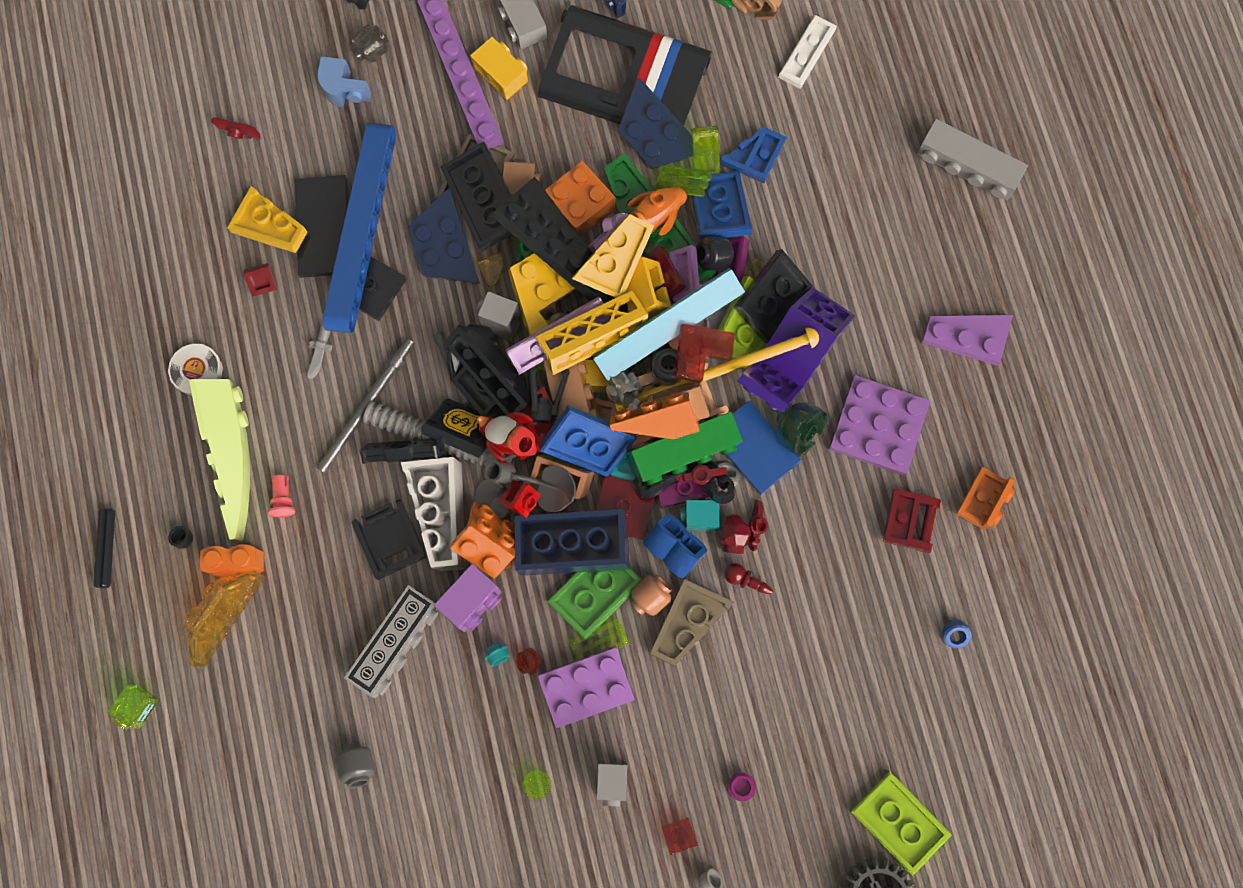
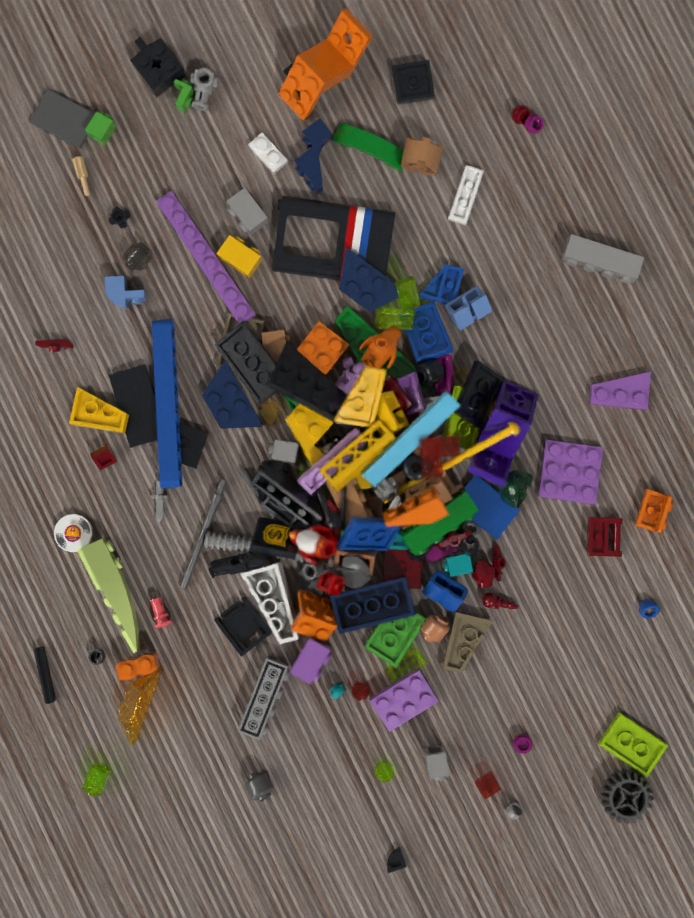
camera: 15 degrees left, 10 degrees up
none -> medium blue piece [445,286,492,331]

